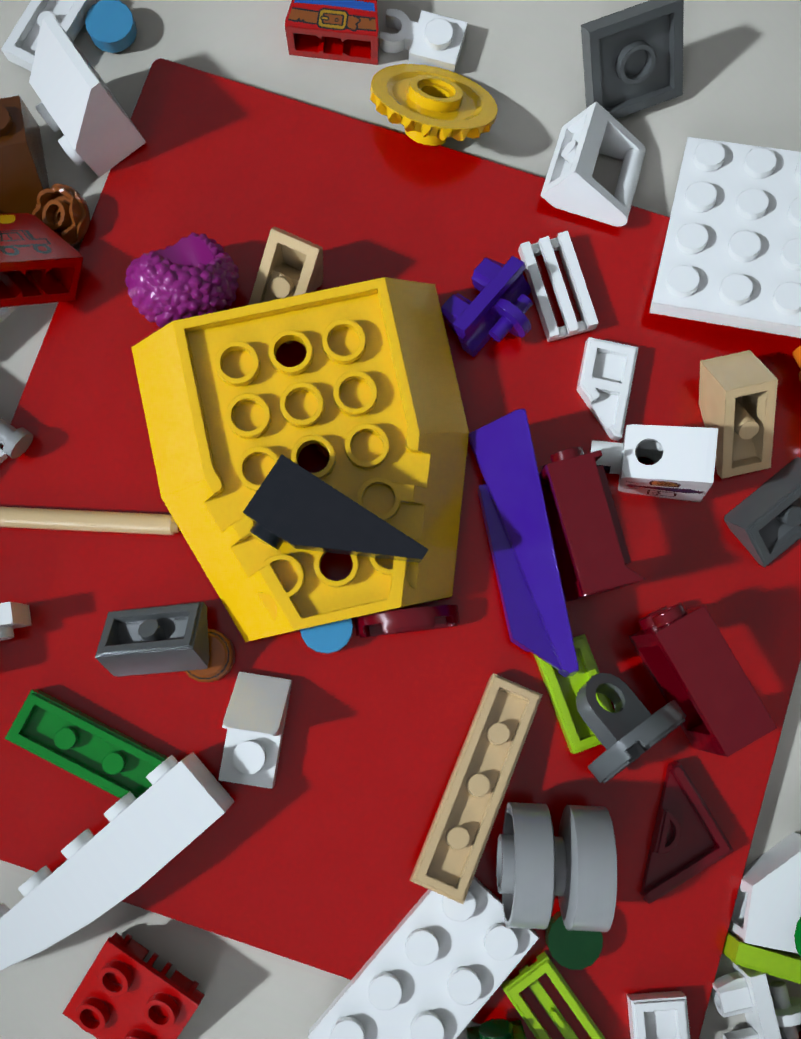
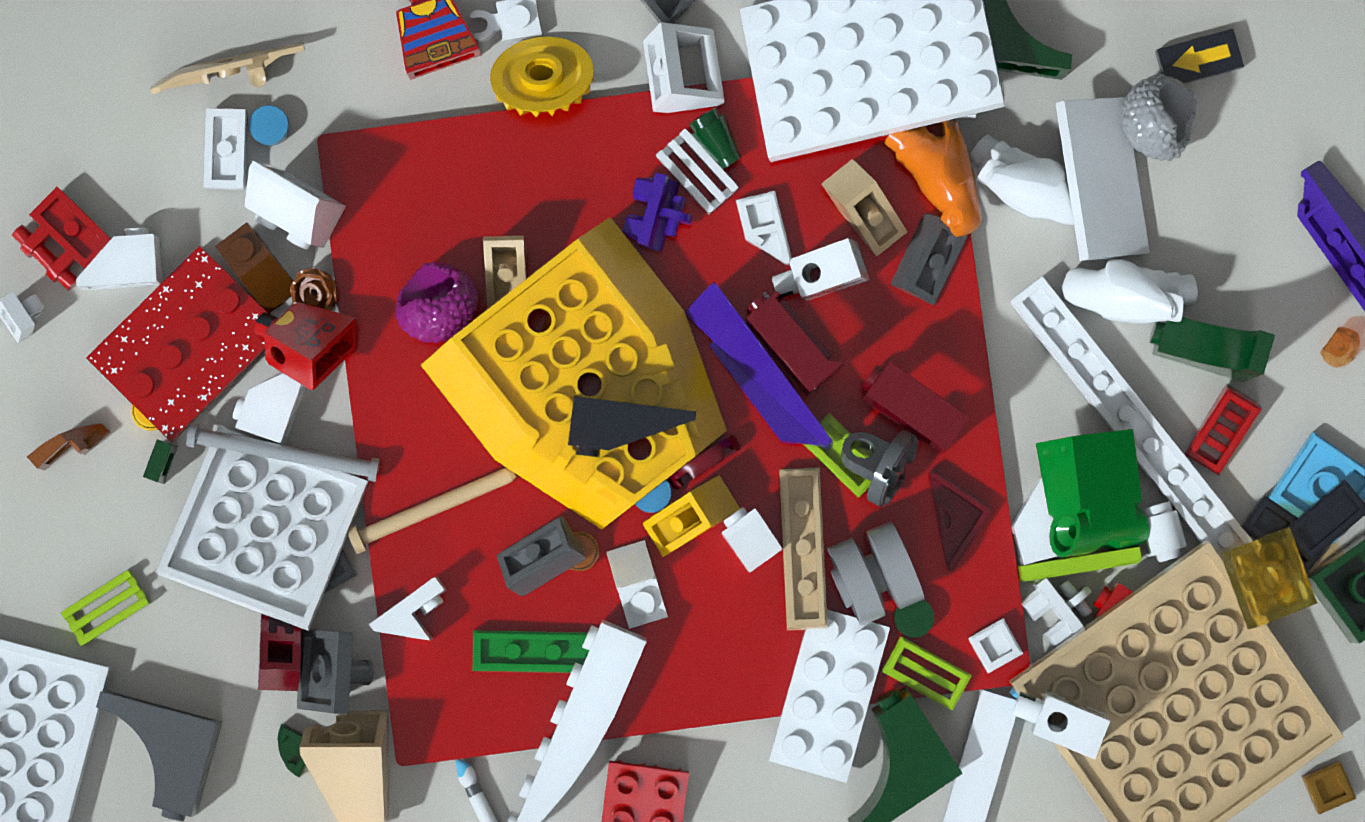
camera: 15 degrees left, 5 degrees up
none -> yellow slope [642,475,740,557]
none -> dark green cone [689,107,742,169]
none -> white slope [721,507,782,573]

